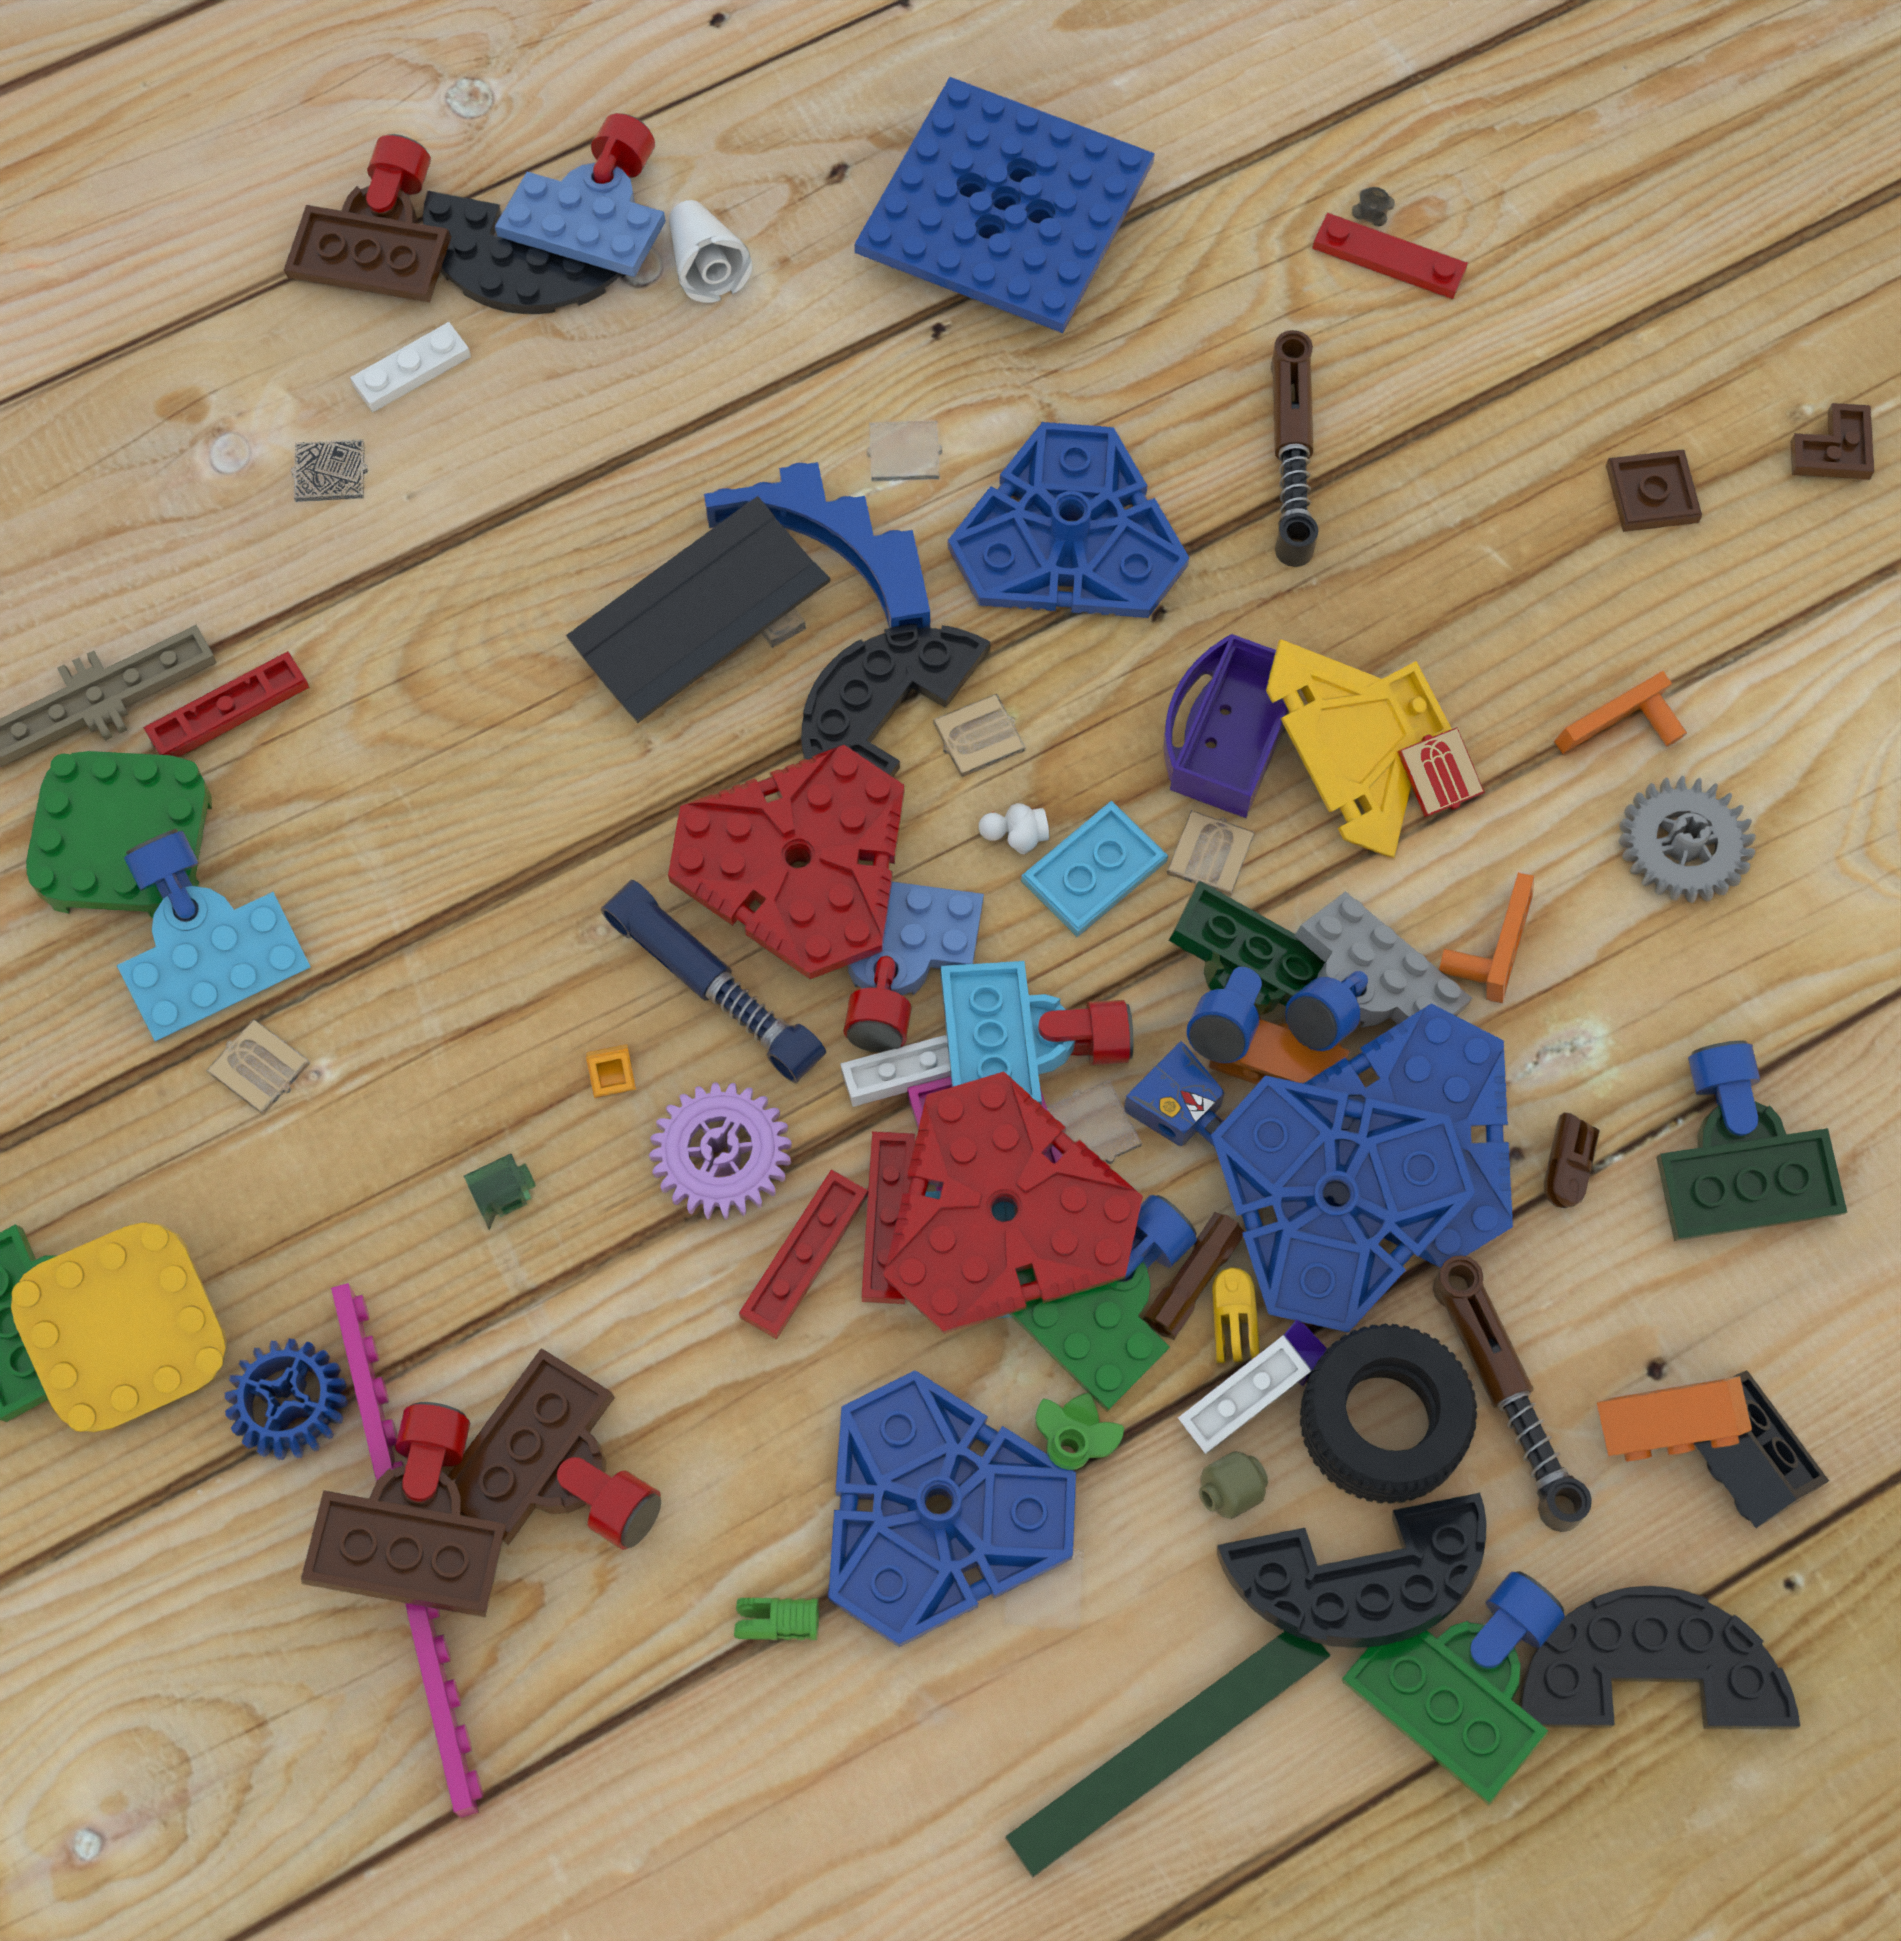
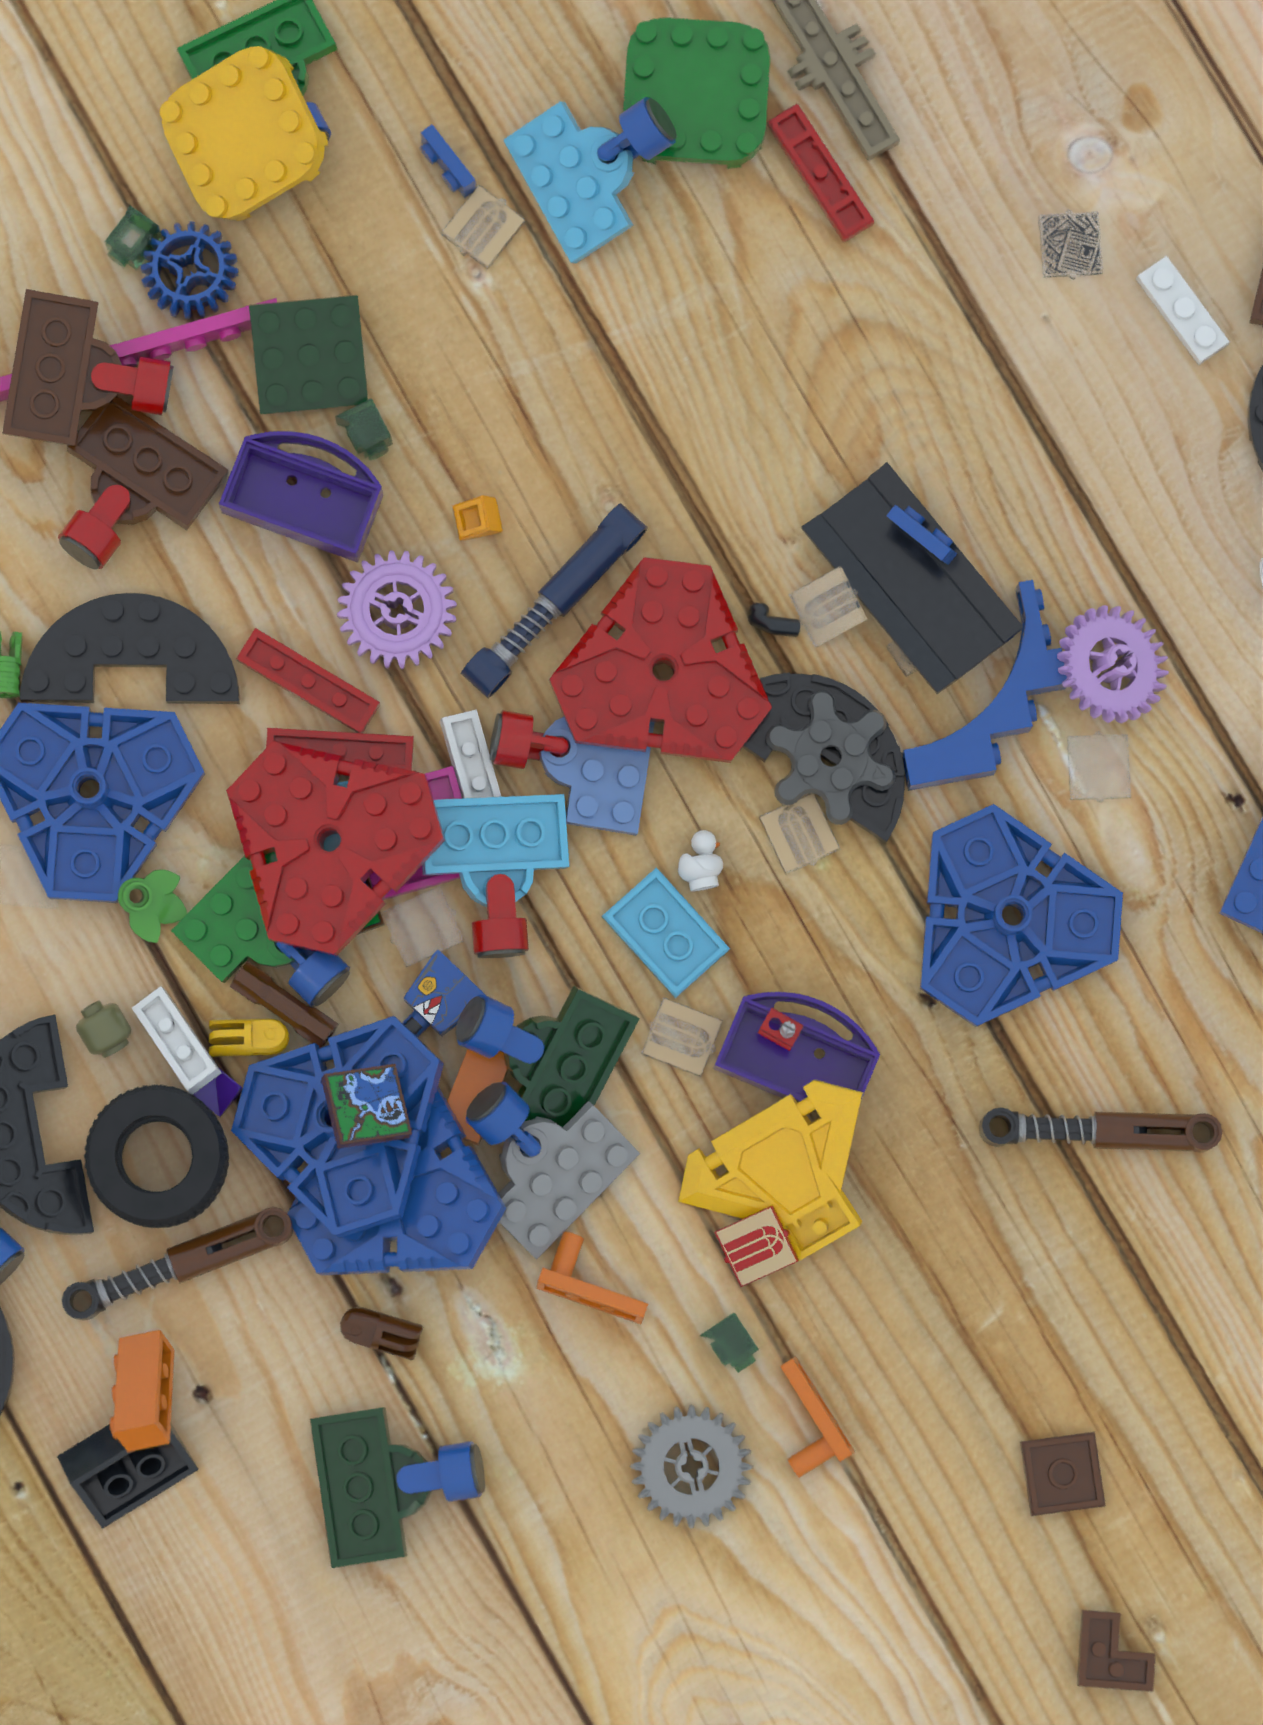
camera: 85 degrees right, 15 degrees up
none -> black plate [20,593,240,704]
none -> clear green window [105,205,162,270]
none -> dark purple piece [219,431,383,563]
none -> dark green plate [249,295,368,415]
none -> tile [321,1064,412,1149]
none -> blue plate [420,124,476,198]
none -> clear green window [698,1312,759,1373]
none -> black arm [747,603,800,637]
none -> red piece [758,1008,804,1051]
none -> dark grey plate [766,690,896,825]
none -> clear piece [789,566,867,648]
none -> blue plate [886,505,958,565]
none -> lavender gear [1057,605,1169,724]

